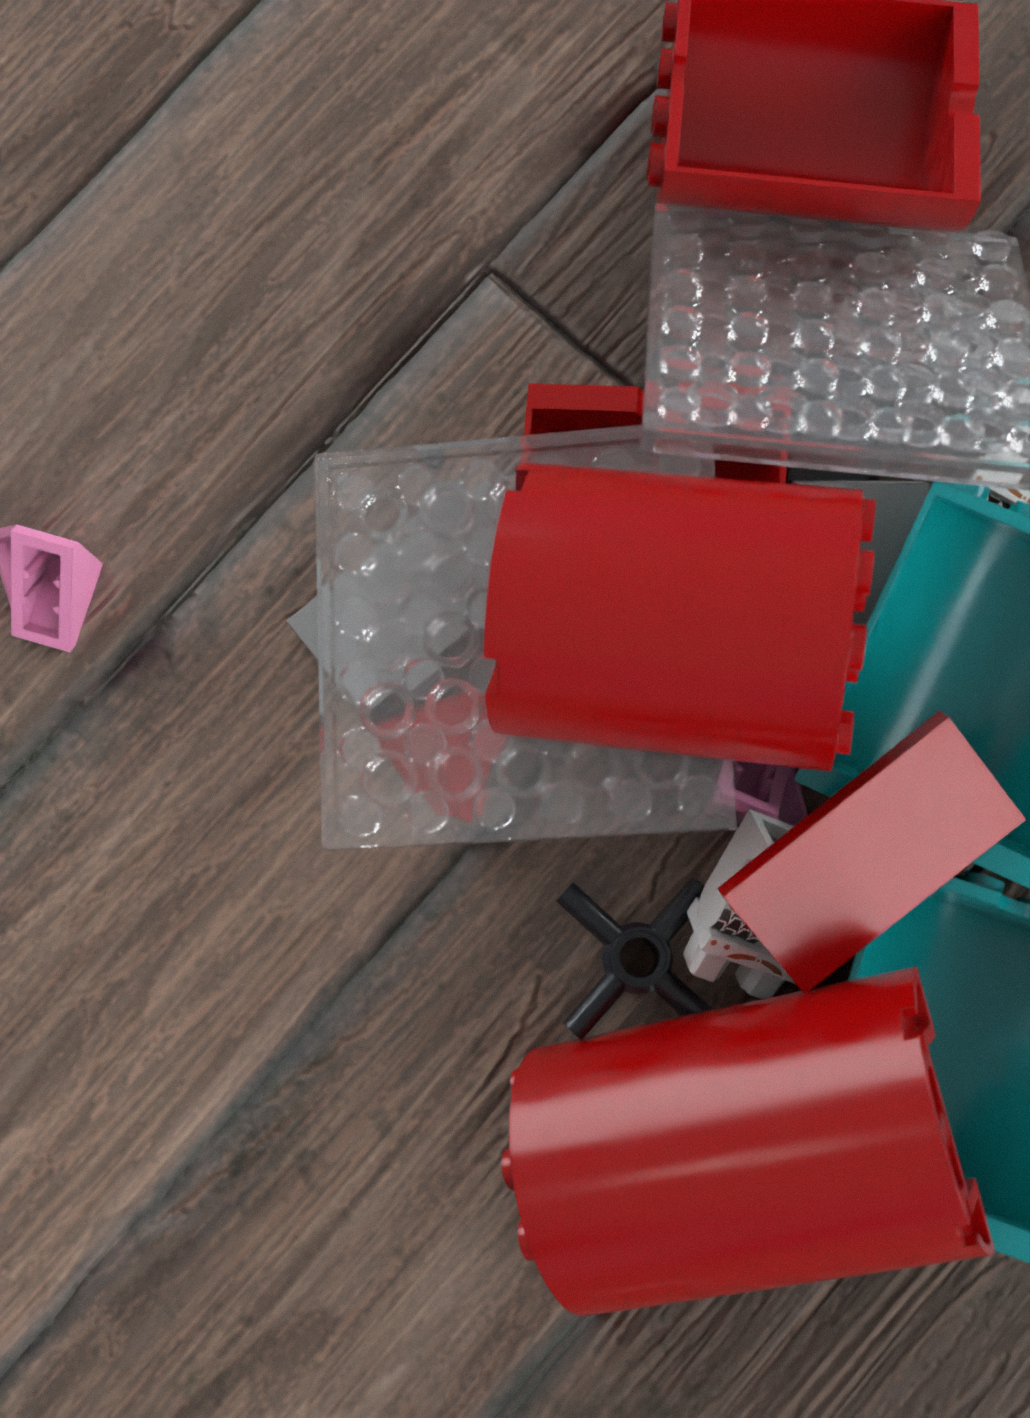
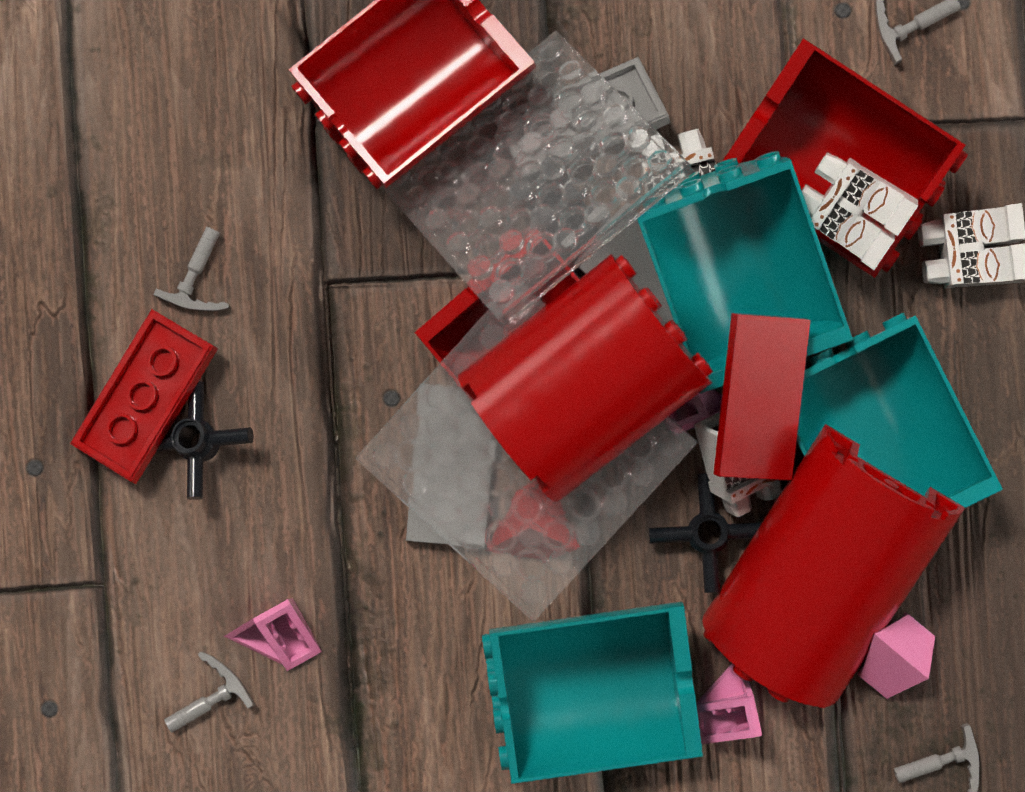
camera: 45 degrees left, 5 degrees up
none -> red tile [70,309,218,484]
none -> light grey piece [153,226,229,311]
none -> black bar [156,381,254,500]
none -> teal cylinder [482,601,703,784]
none -> bright pink slope [696,664,762,744]
none -> bright pink slope [857,612,935,699]

